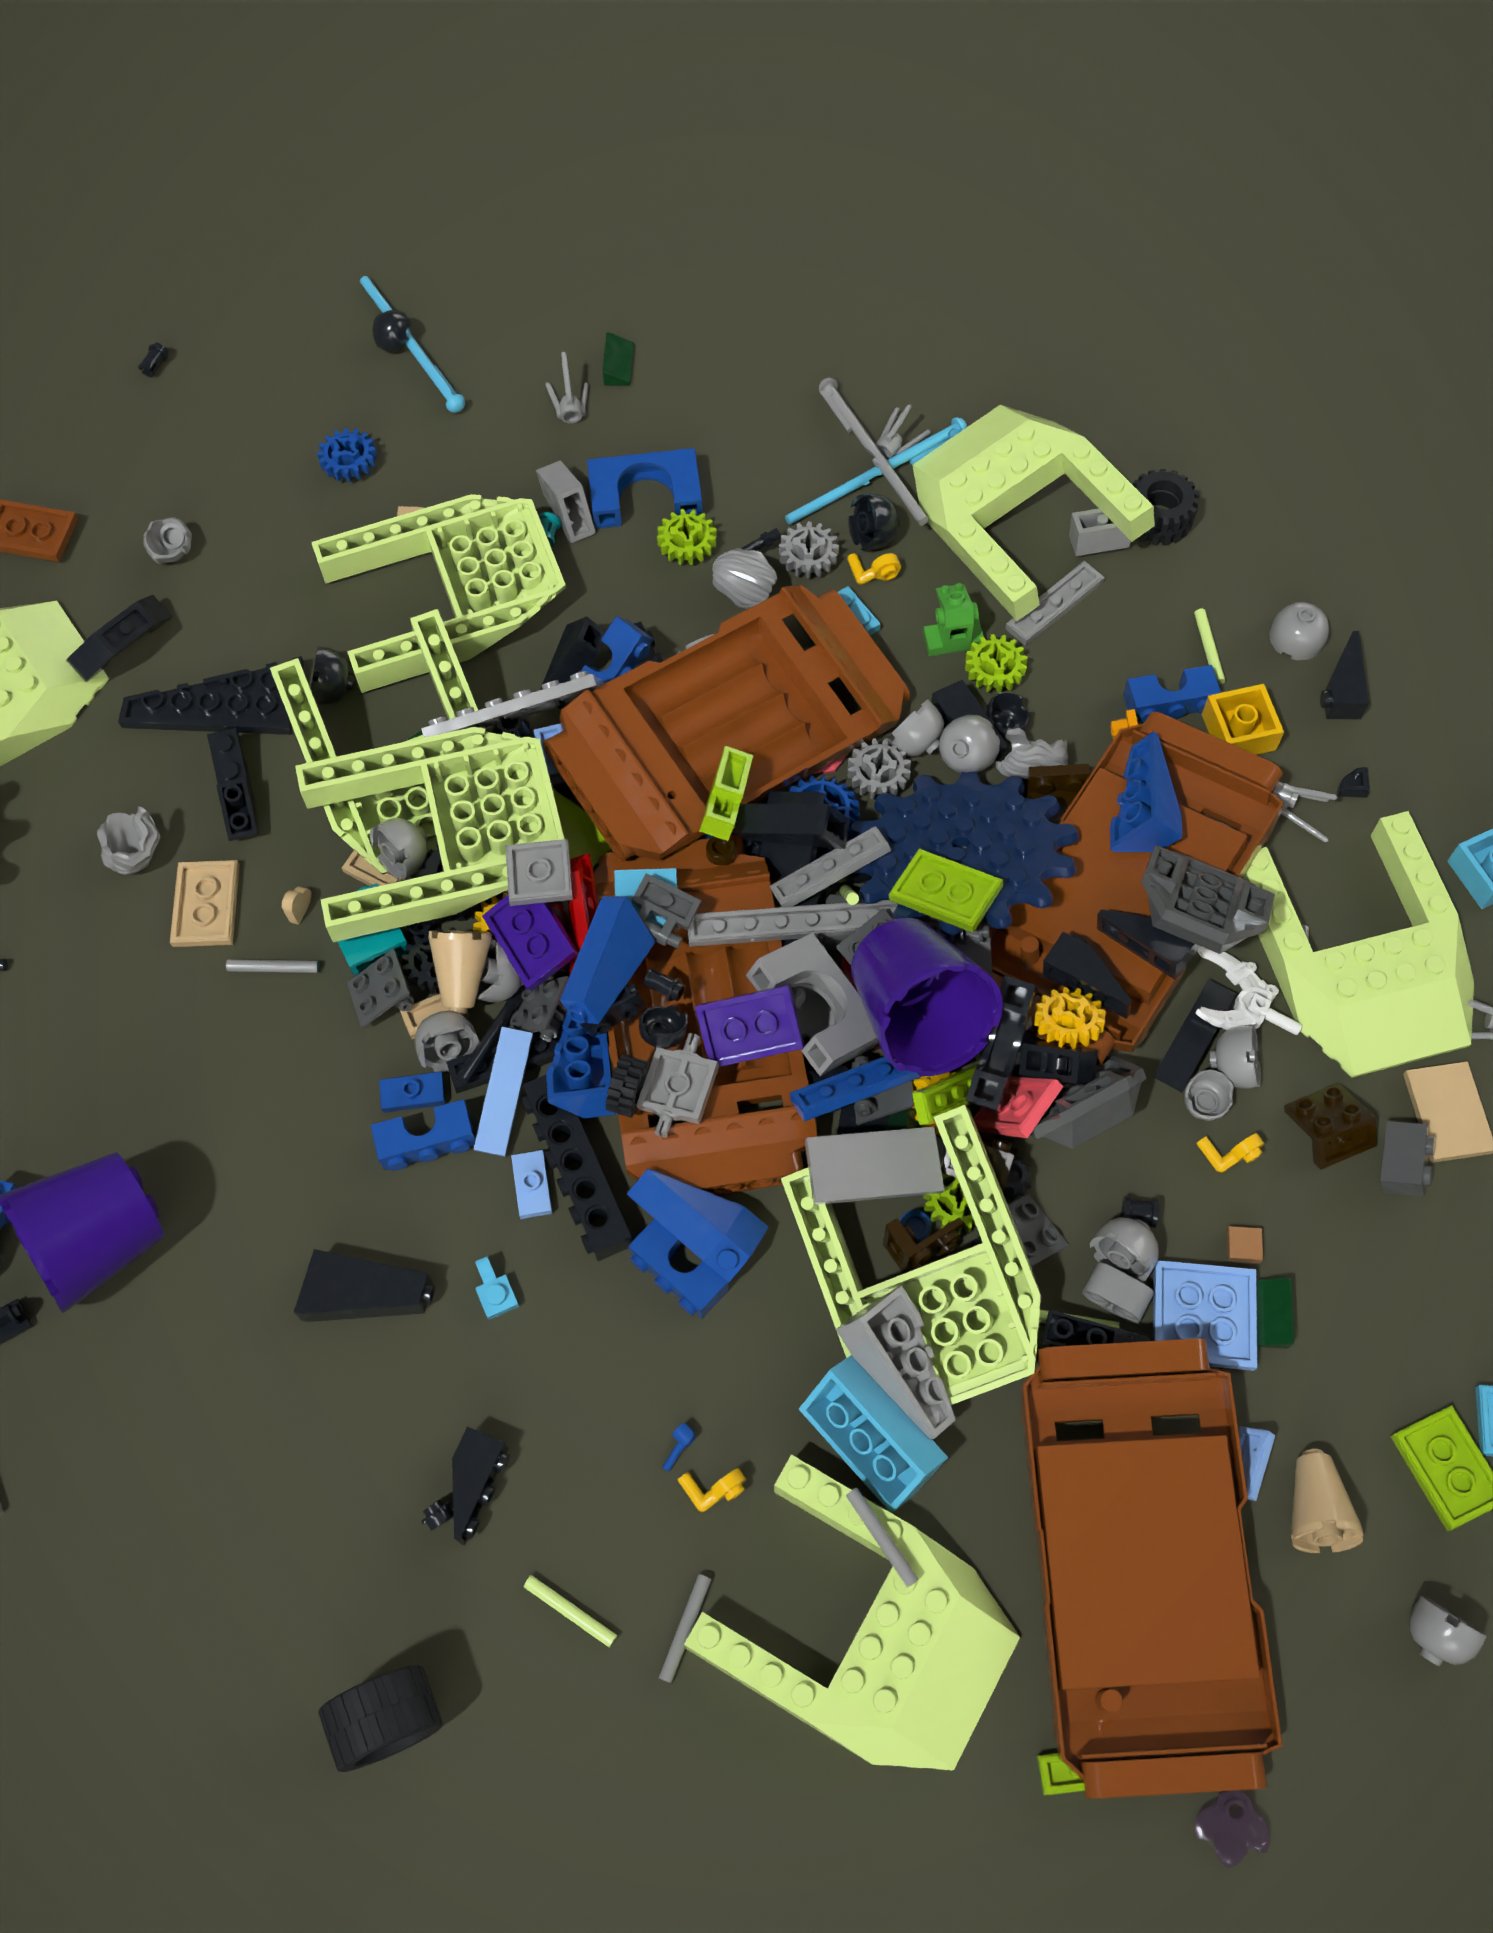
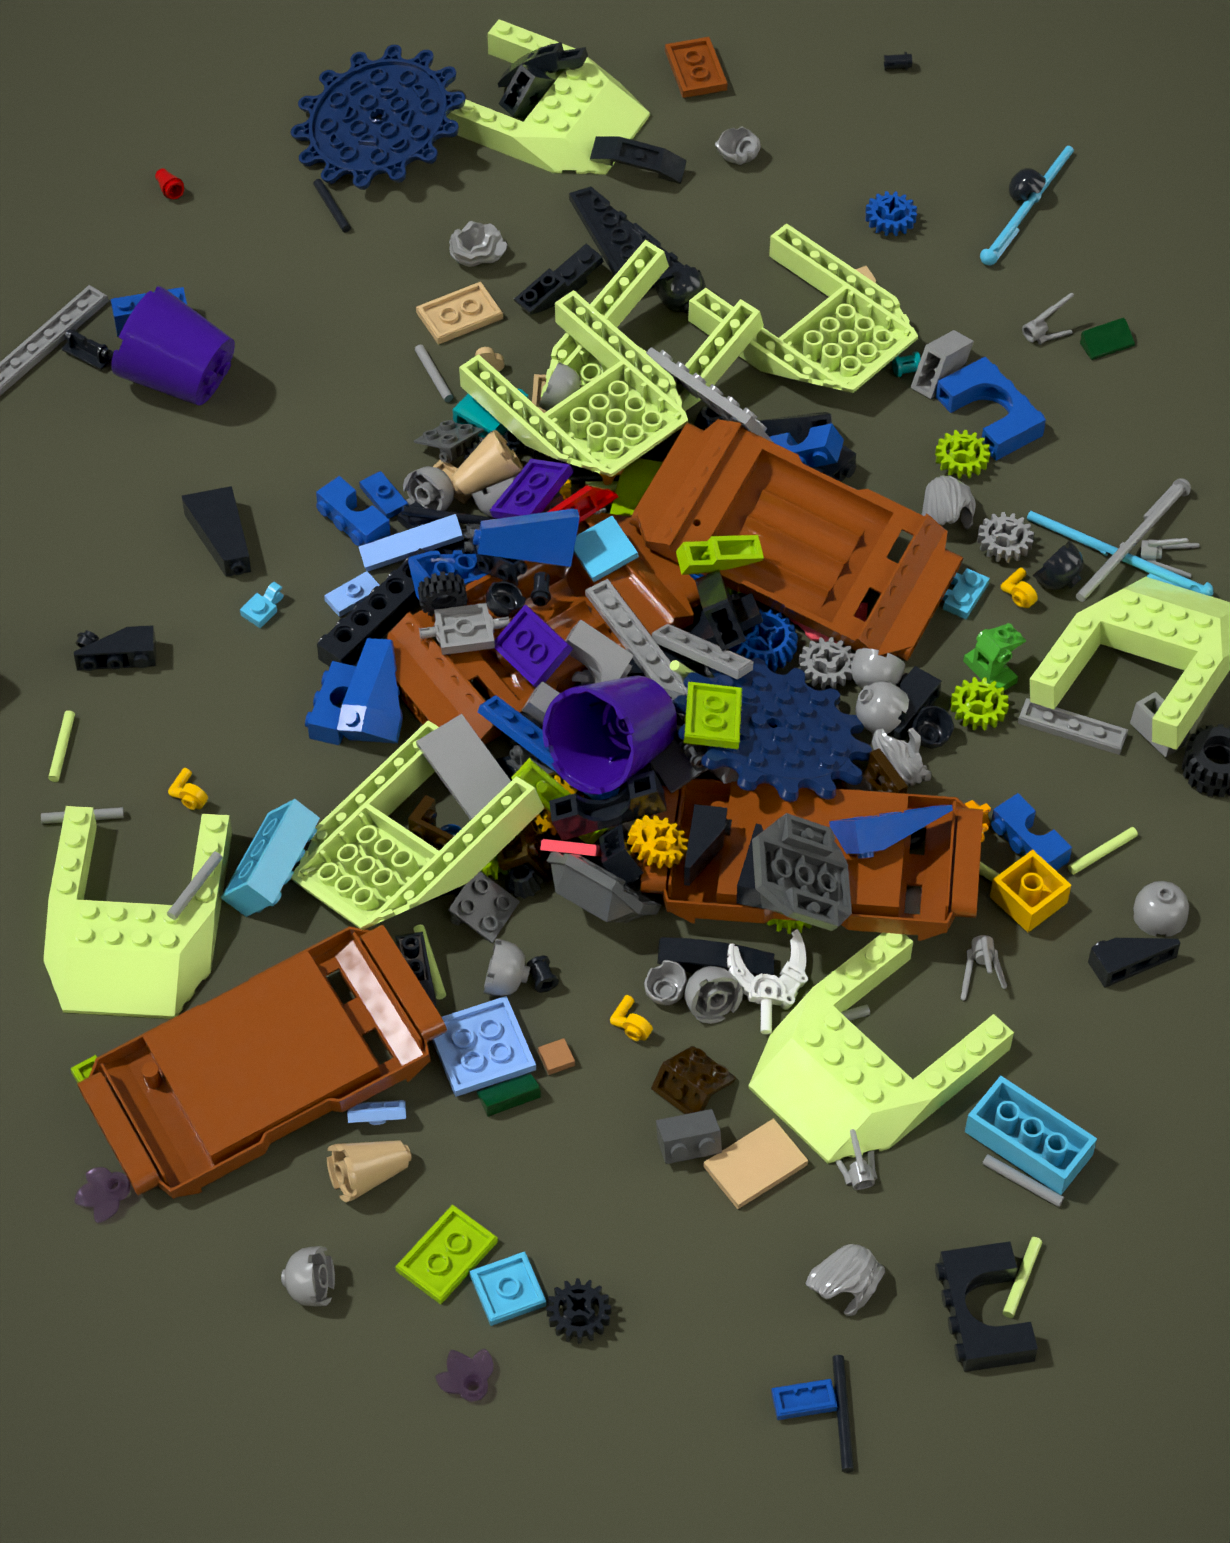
camera: 60 degrees right, 10 degrees down
light grey plate [505,839,573,906] -> none
dark grey plate [632,873,702,949] -> none
blue hand [662,1423,696,1472] -> none
dark brown tile [706,837,736,866] -> none
black piece [741,528,781,551] -> none
light grey wedge [836,1285,956,1440] -> none
light grey beam [1082,1263,1154,1324] -> none
black tile [1337,767,1369,798] -> none

